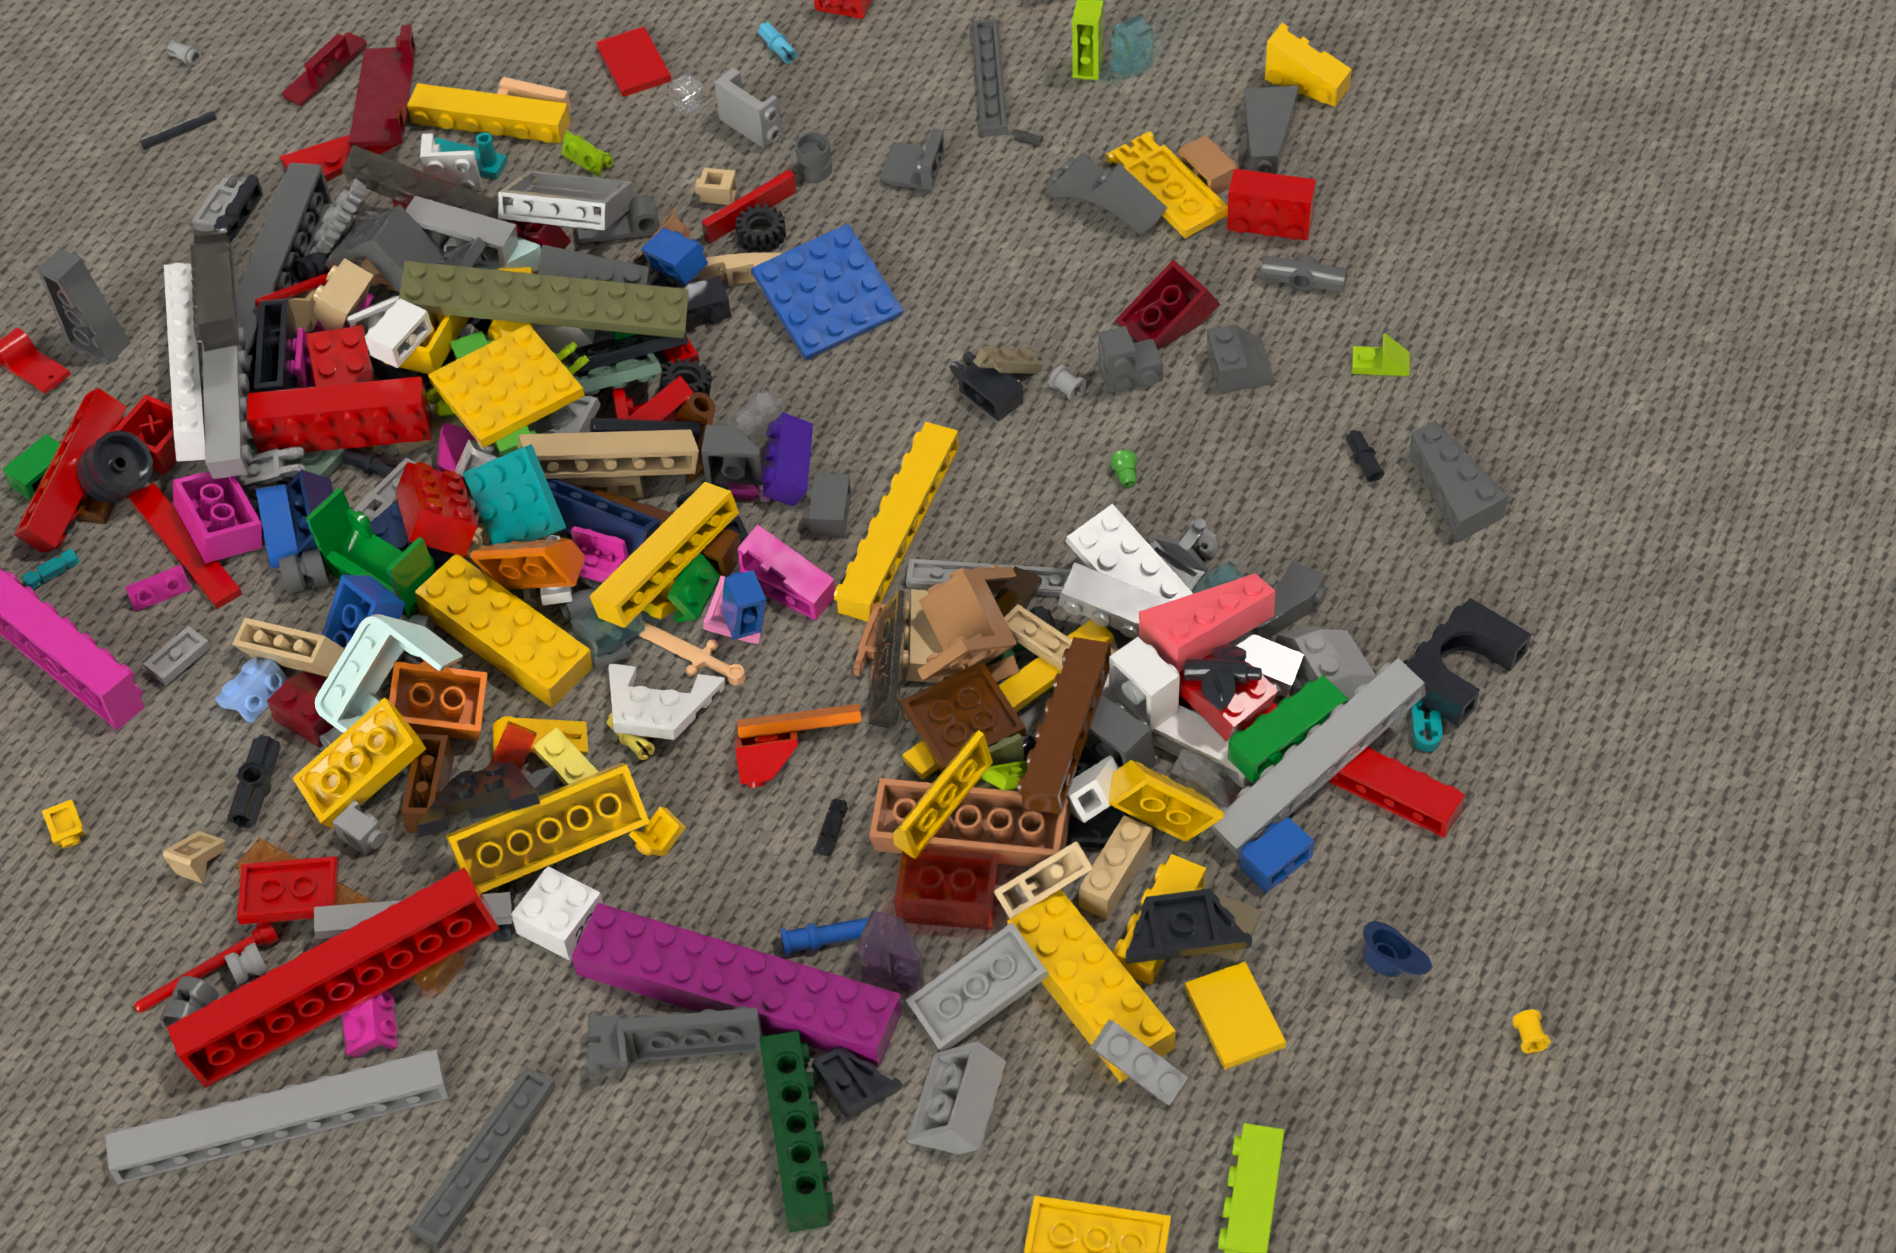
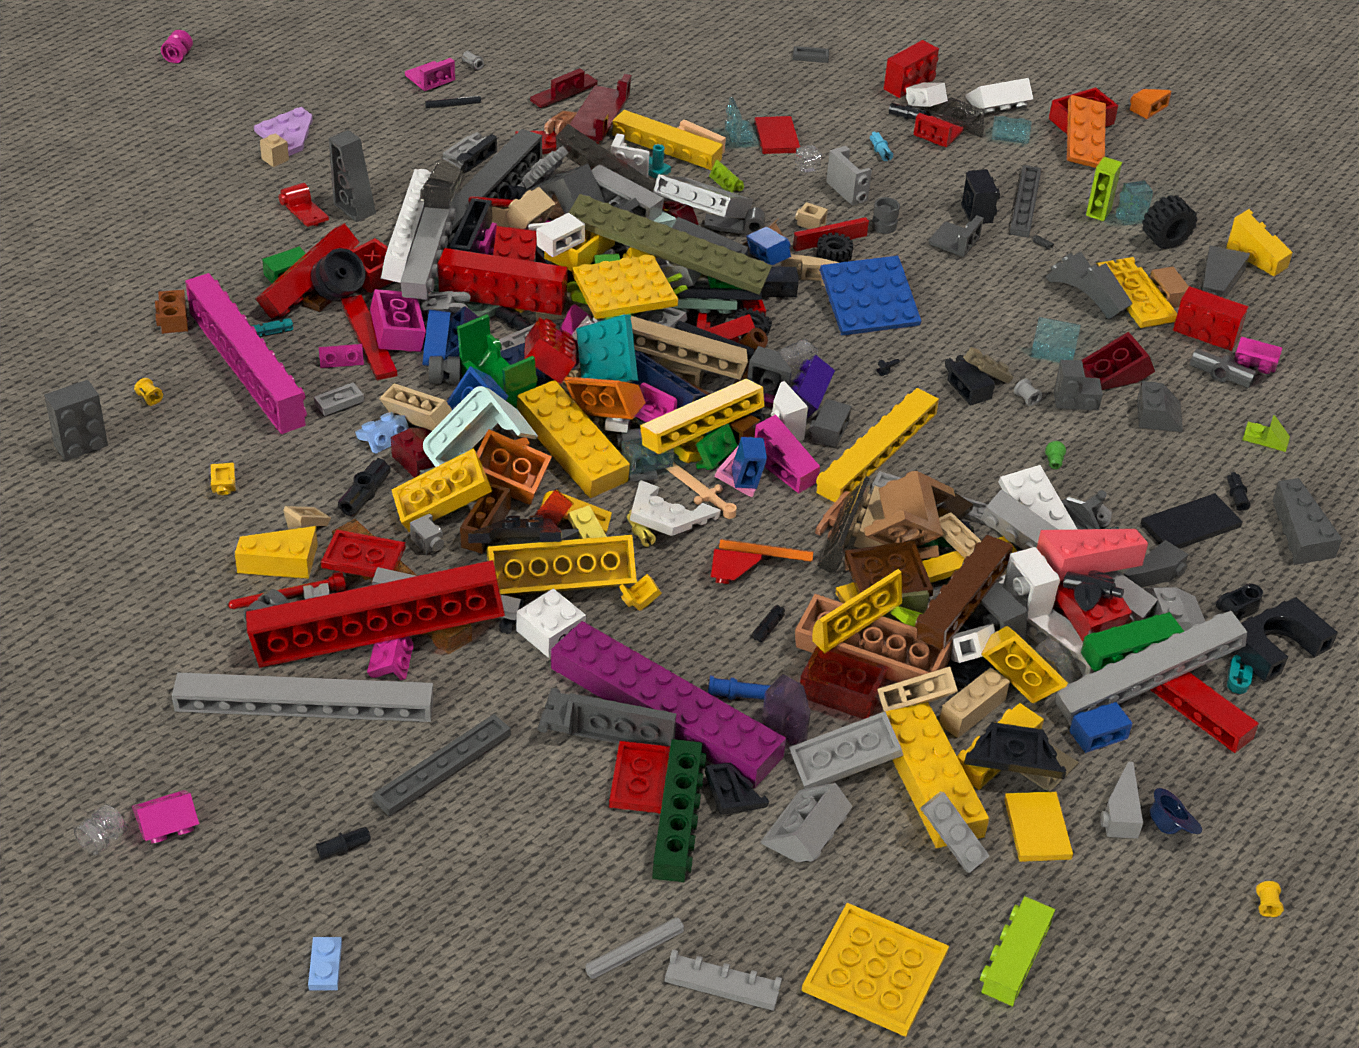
camera: 10 degrees right, 10 degrees down
none -> yellow wedge [235,526,318,579]
none -> dark pink bracket [405,58,455,91]
none -> nougat hinge [544,111,577,135]
none -> red plate [609,741,670,813]
none -> clear light blue bracket [725,97,758,148]
none -> white slope [771,381,808,441]
none -> black hand [876,359,900,376]
none -> black hinge [961,169,1000,224]
none -> clear light blue hinge [1030,317,1081,363]
none -> light grey slope [1101,762,1143,839]
none -> black tile [1141,493,1243,549]
none -> black tyre [1142,195,1198,249]
none -> black piece [1216,583,1263,621]
none -> dark pink bracket [1234,337,1282,374]

